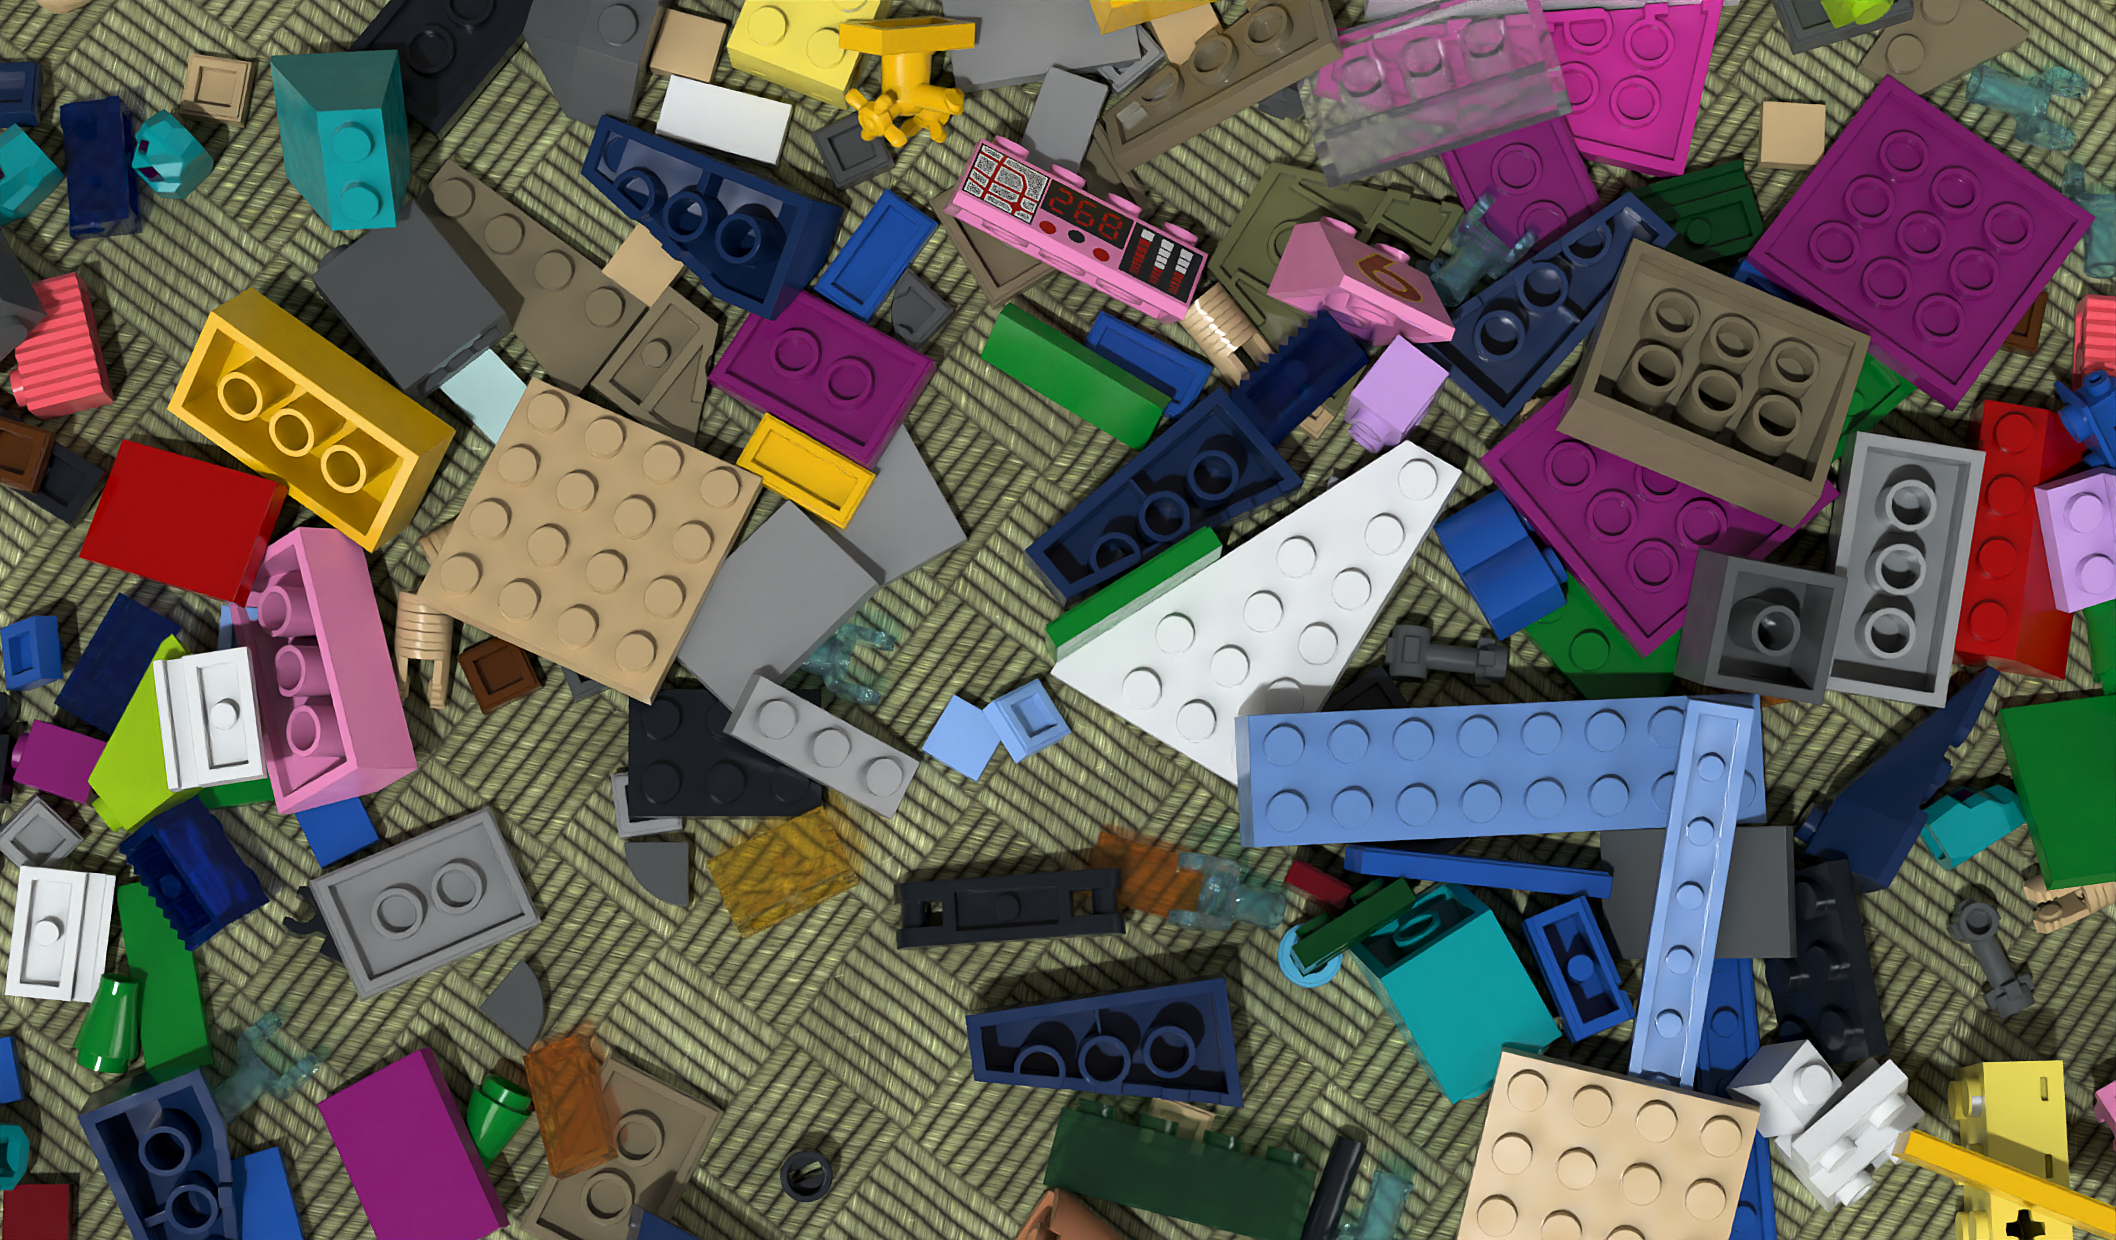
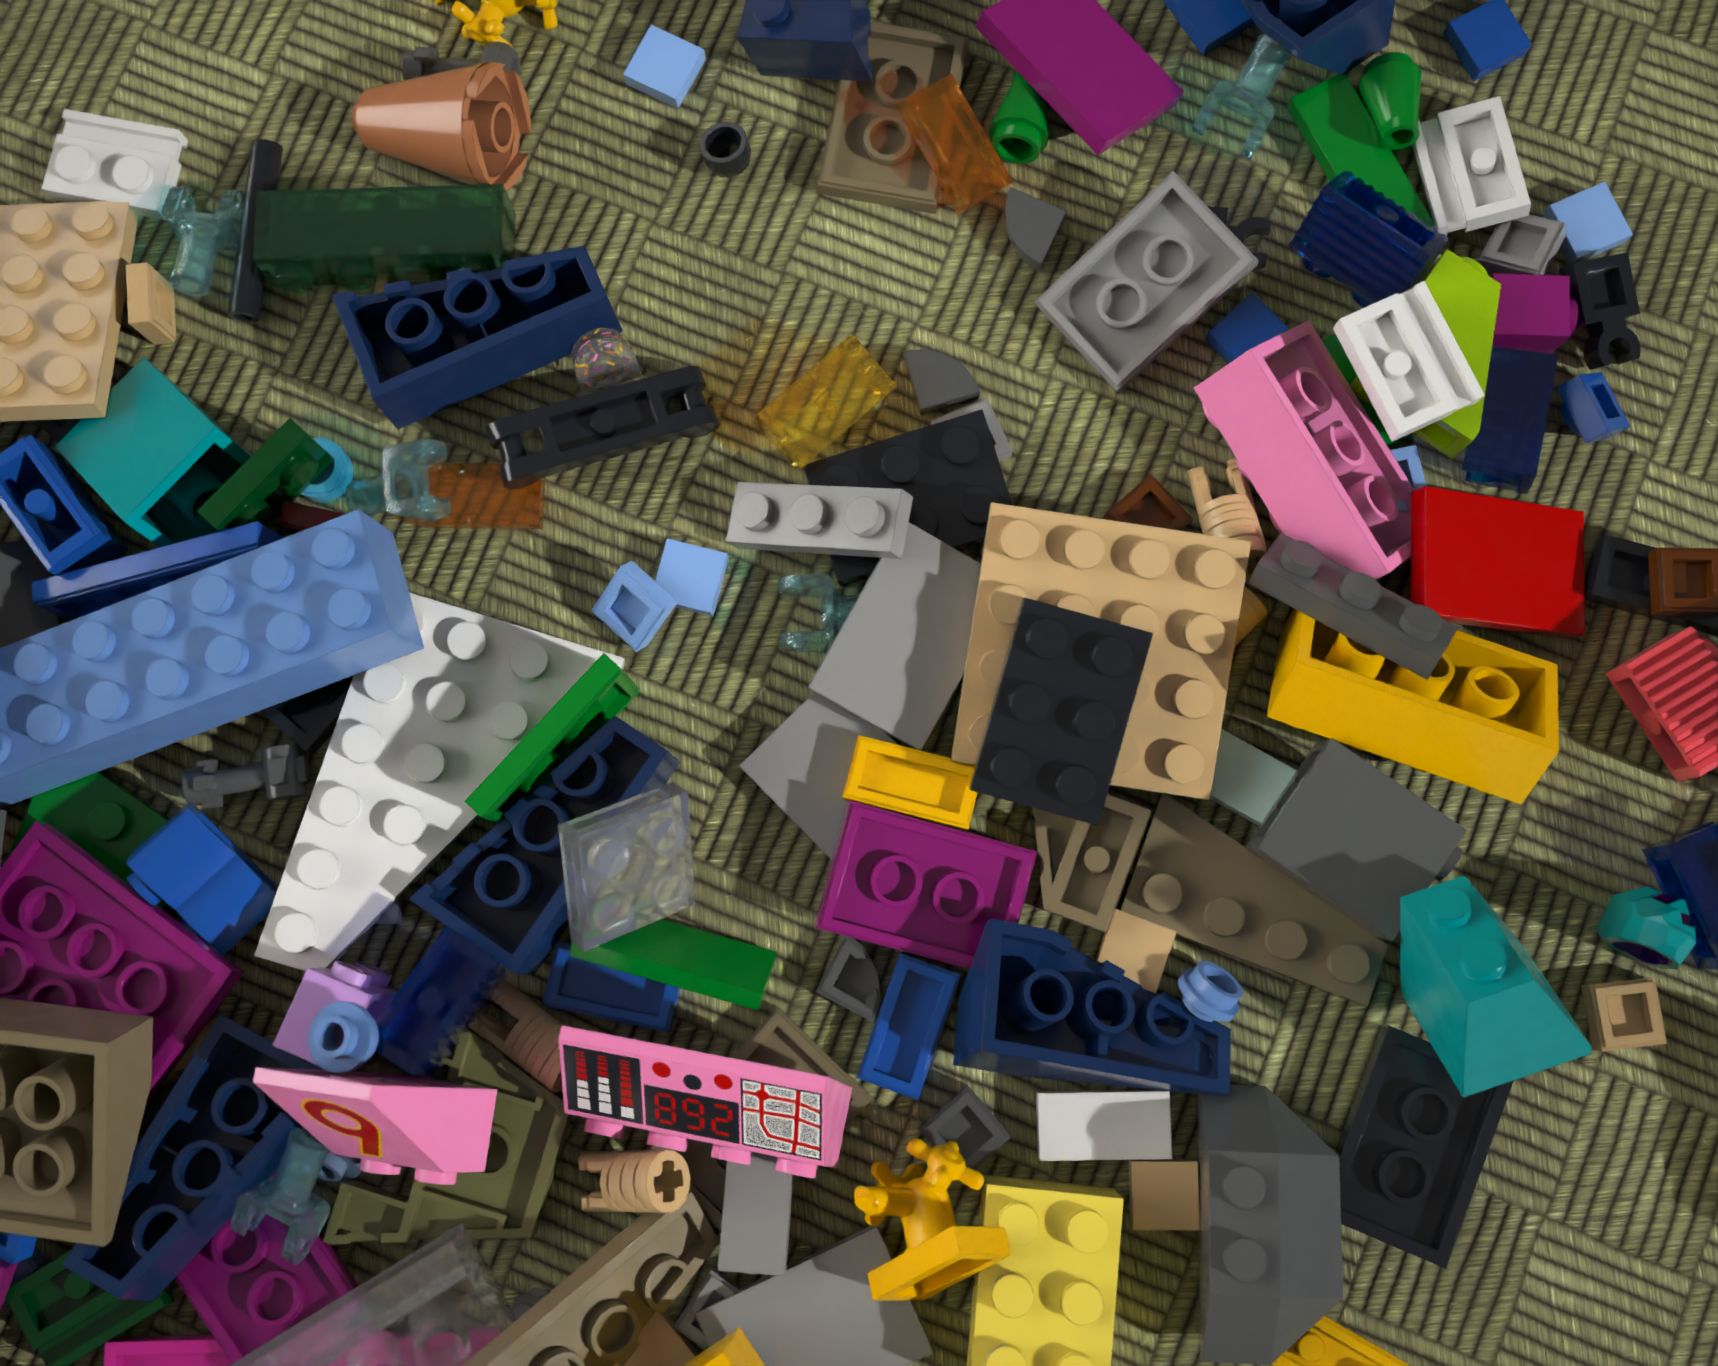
camera: 170 degrees right, 0 degrees up
none -> tan tile [126,262,177,345]
none -> medium blue plate [308,1001,379,1073]
none -> clear plate [558,782,696,951]
none -> clear tile [571,328,644,395]
none -> tan hinge [578,1150,690,1213]
none -> black plate [969,597,1153,826]
none -> medium blue plate [1178,961,1243,1022]
none -> dark grey plate [1248,533,1458,680]

